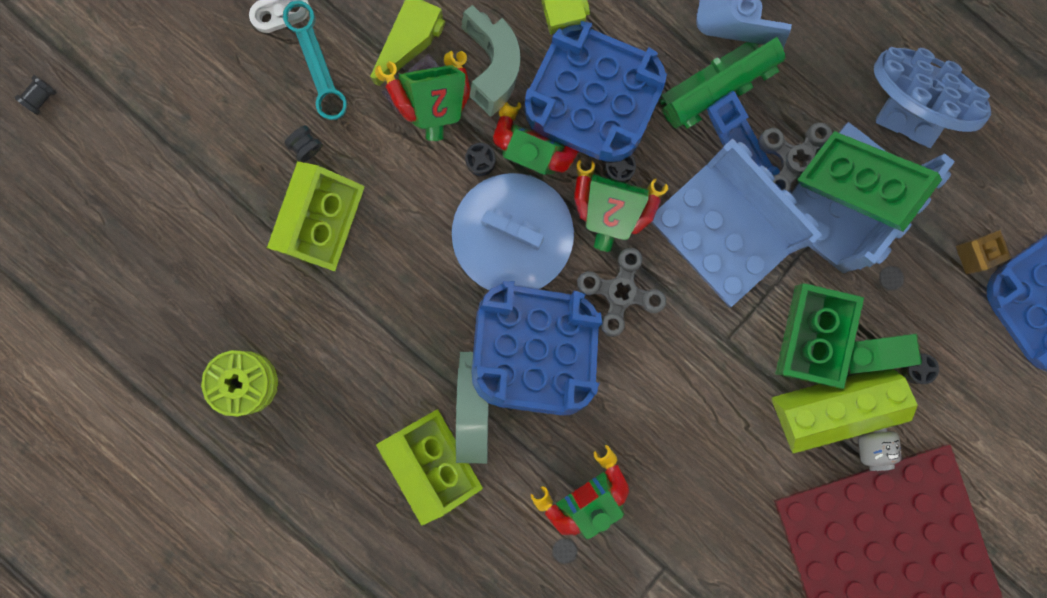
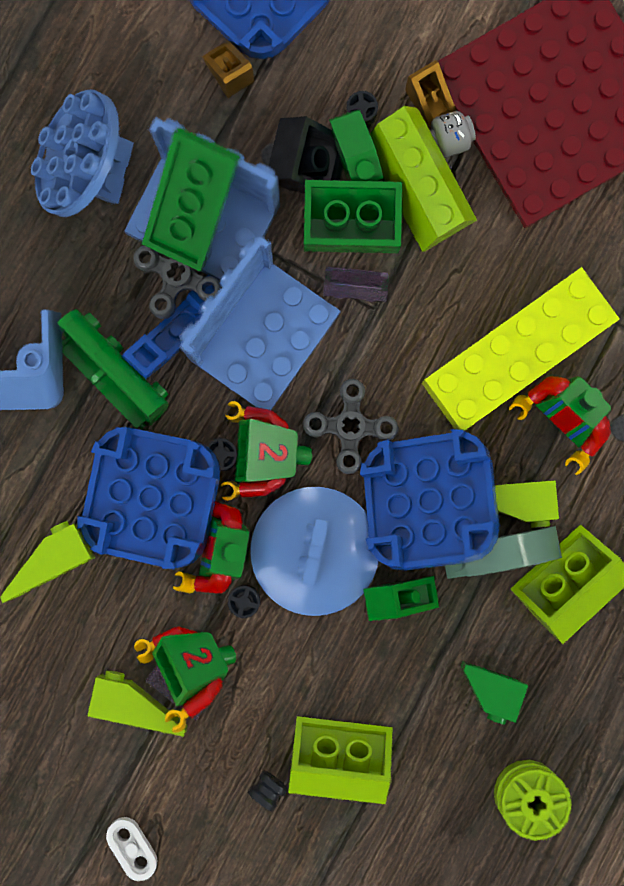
camera: 100 degrees left, 0 degrees up
teal piece [283,0,348,120] -> none
sand green arch [461,5,520,117] -> none
none -> black slope [268,116,343,194]
none -> clear purple plate [323,267,389,302]
none -> green slope [363,576,439,621]
none -> pearl gold slope [405,60,456,130]
none -> neon yellow brick [422,267,619,430]
none -> green slope [461,661,528,725]
none -> lime slope [495,480,559,528]

